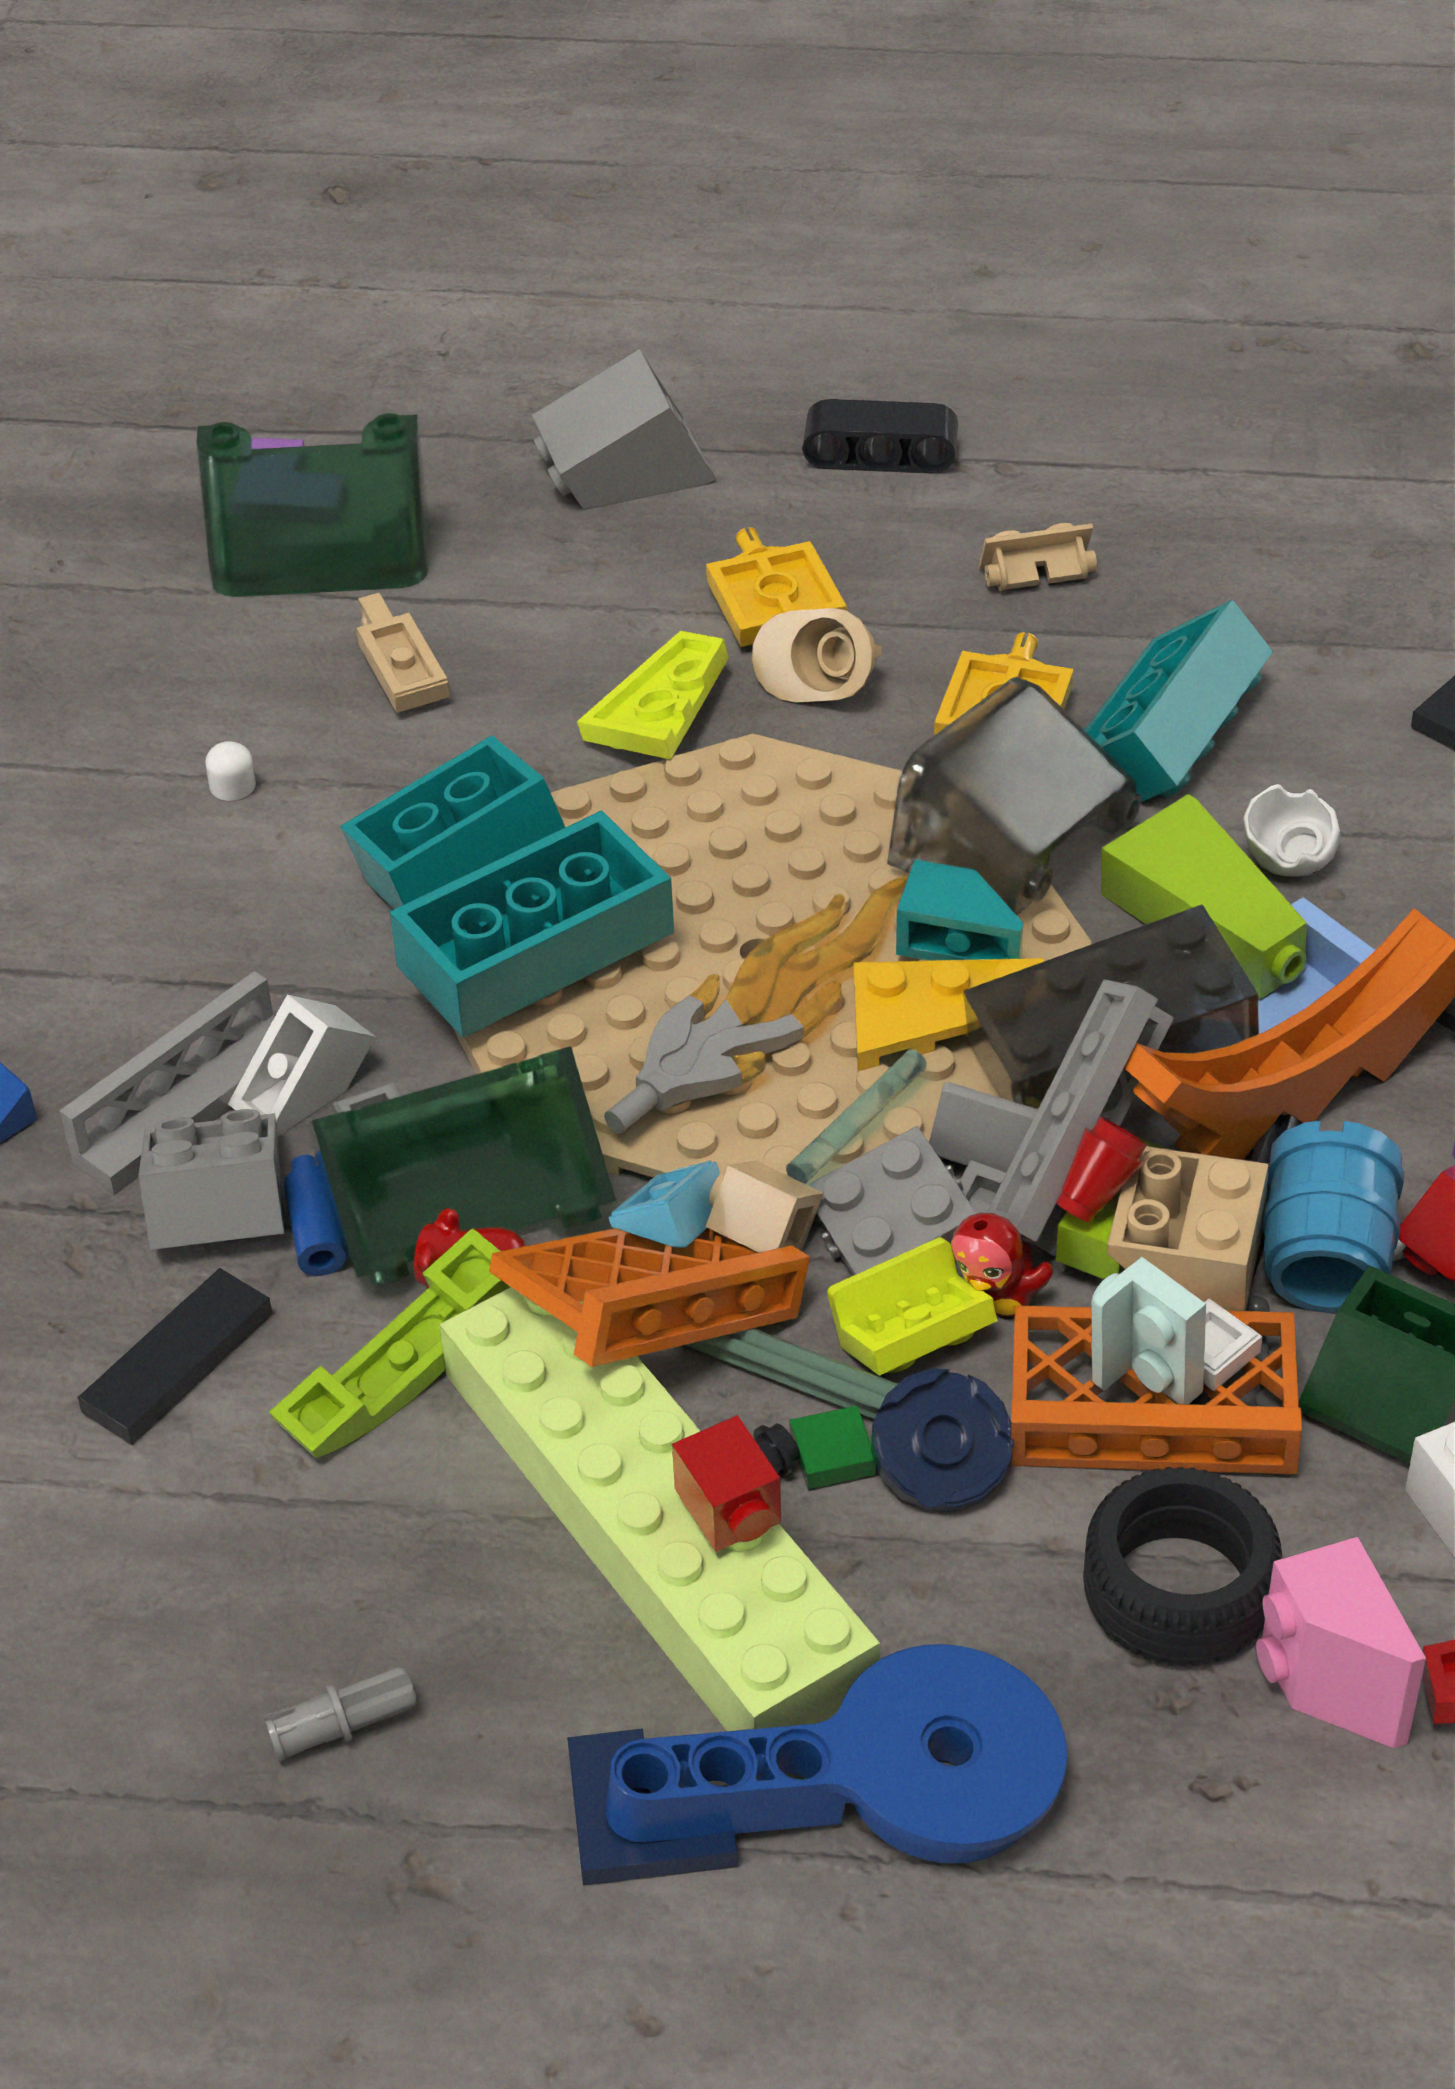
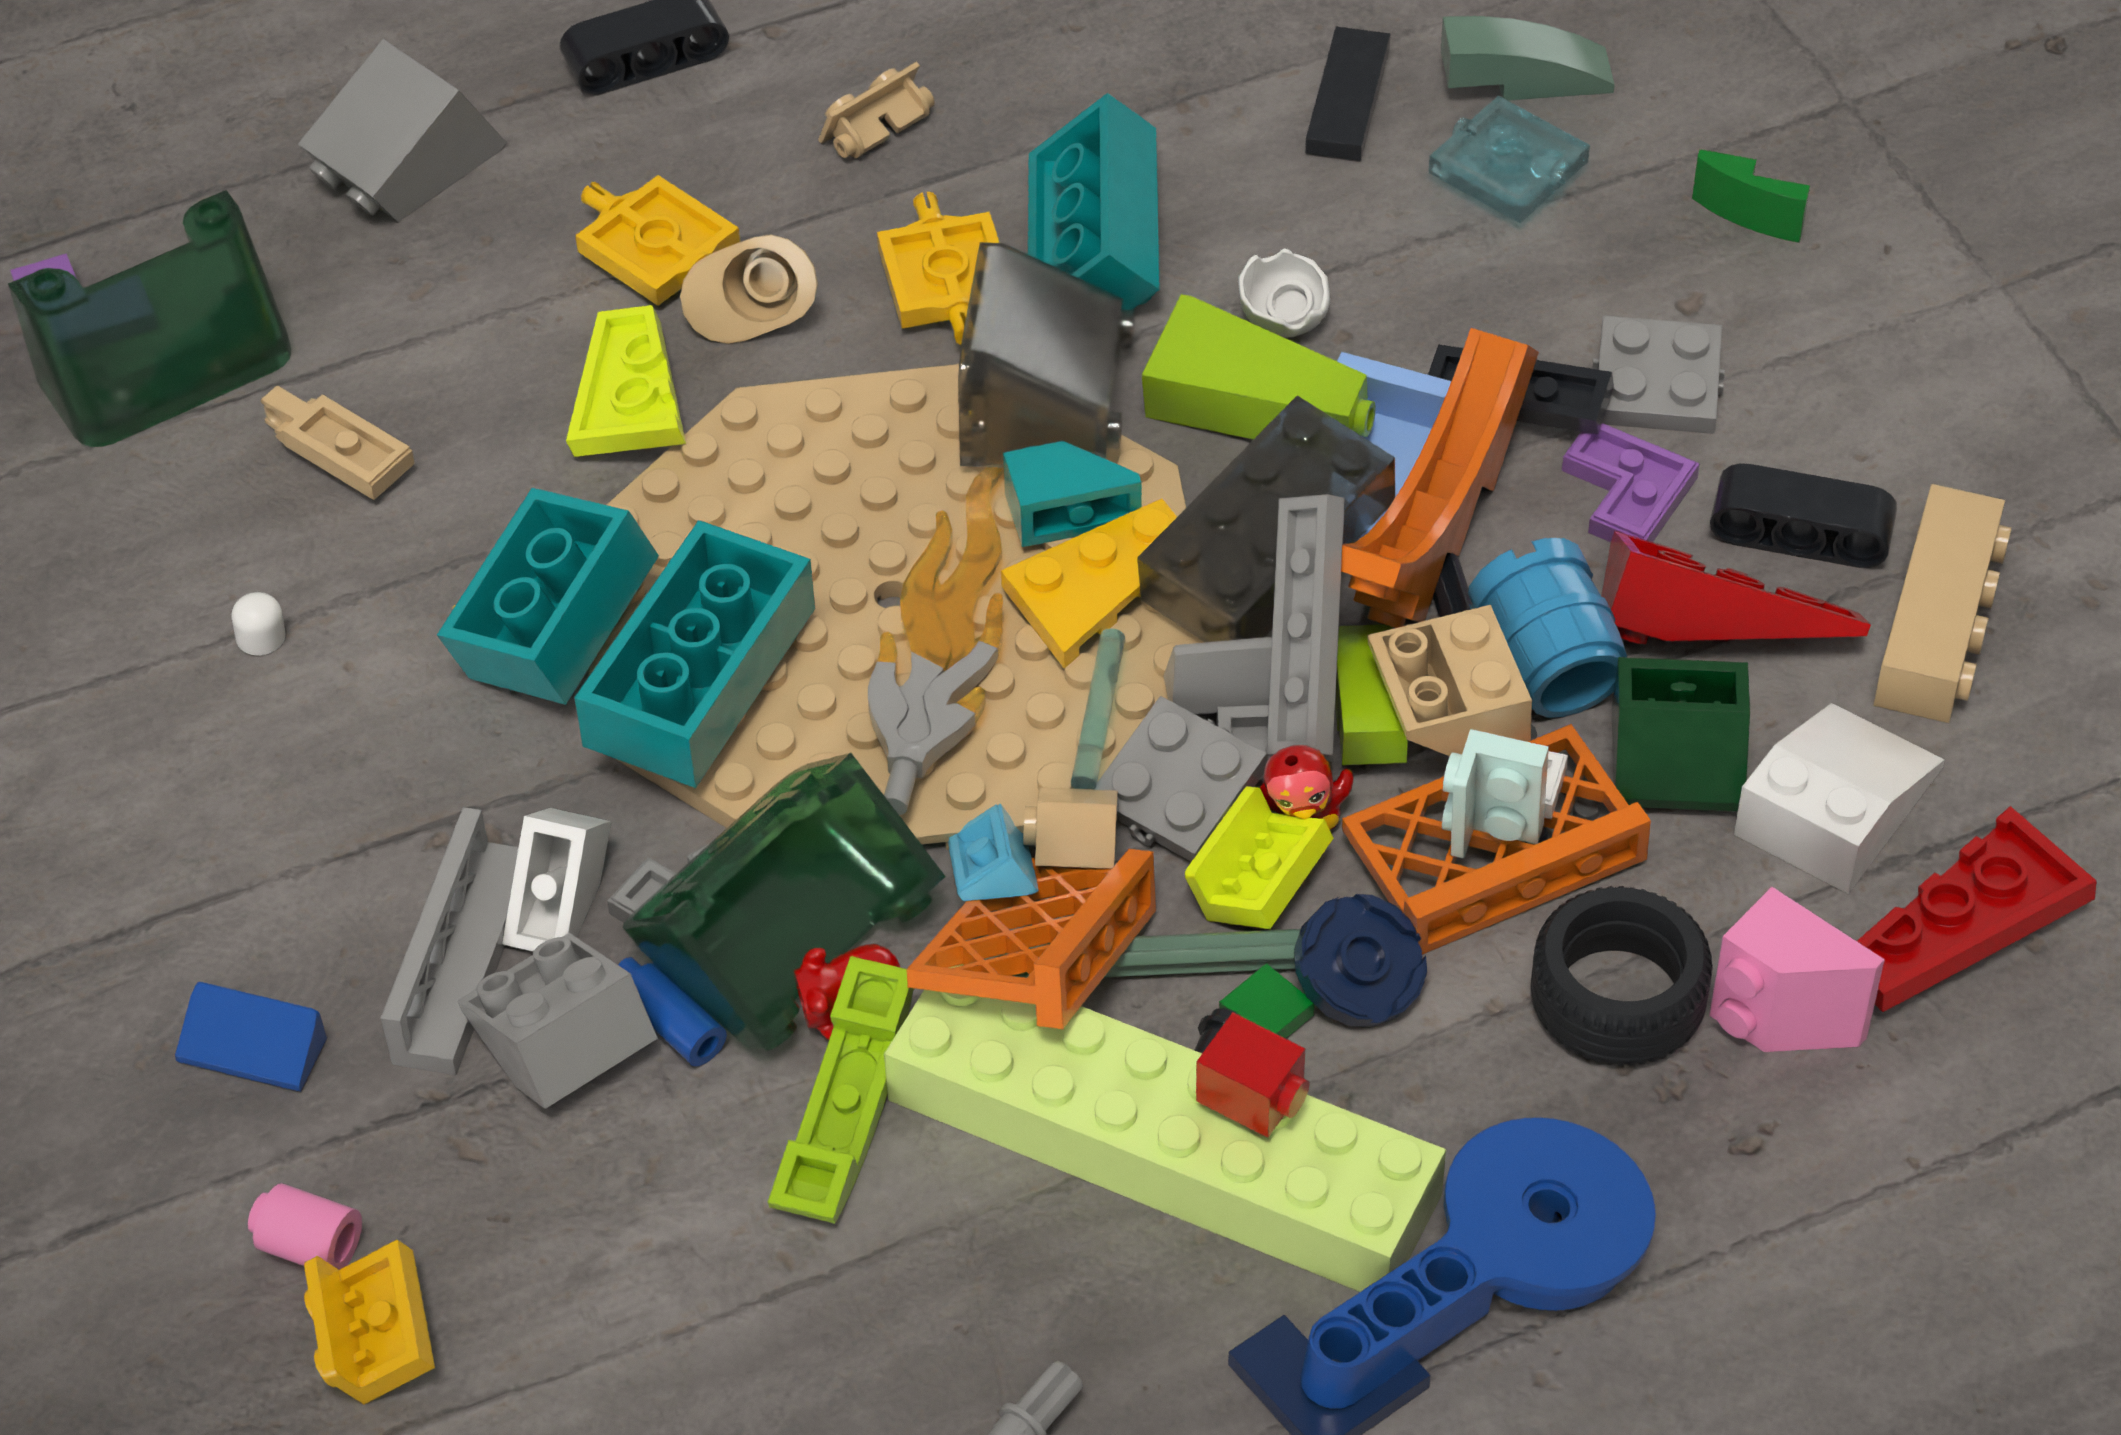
camera: 30 degrees left, 5 degrees up
black tile [77,1268,272,1445] -> none
red cone [1056,1116,1147,1224] -> none

